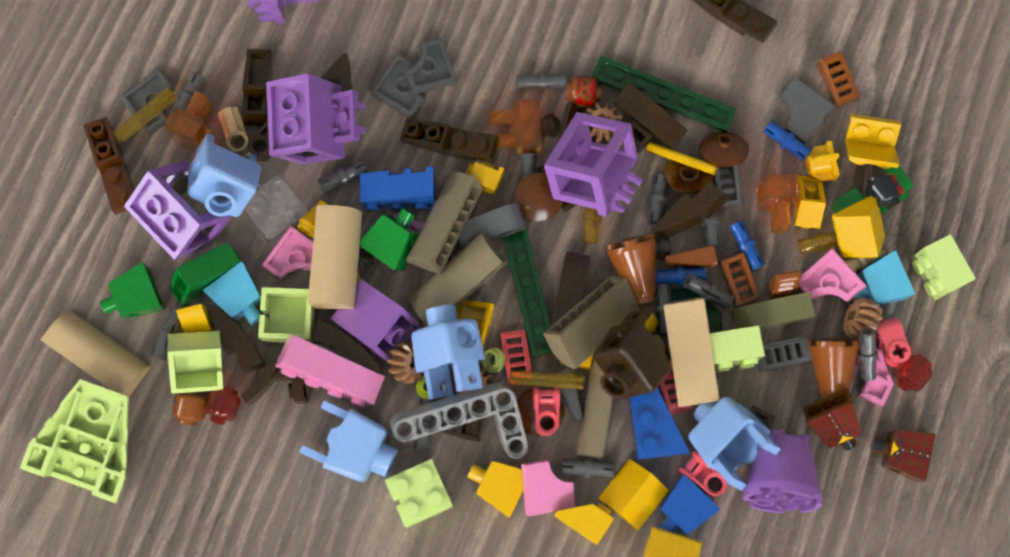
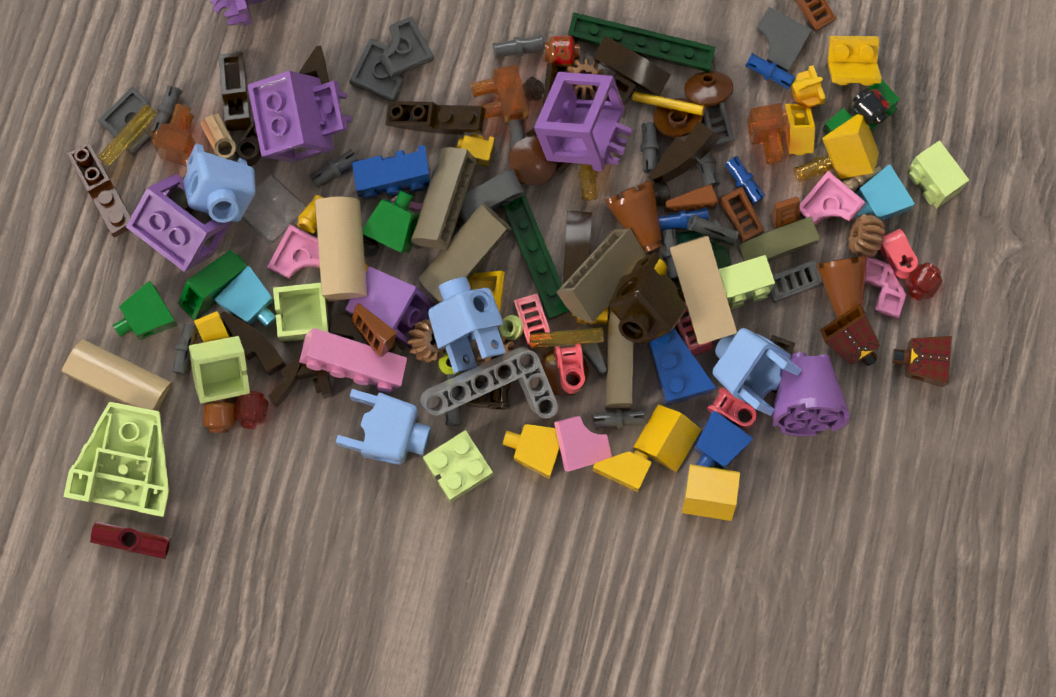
camera: 10 degrees left, 0 degrees up
dark grey pin [858,328,878,381] -> none
none -> dark red piece [90,521,171,559]
none -> dark orange slope [351,303,397,357]

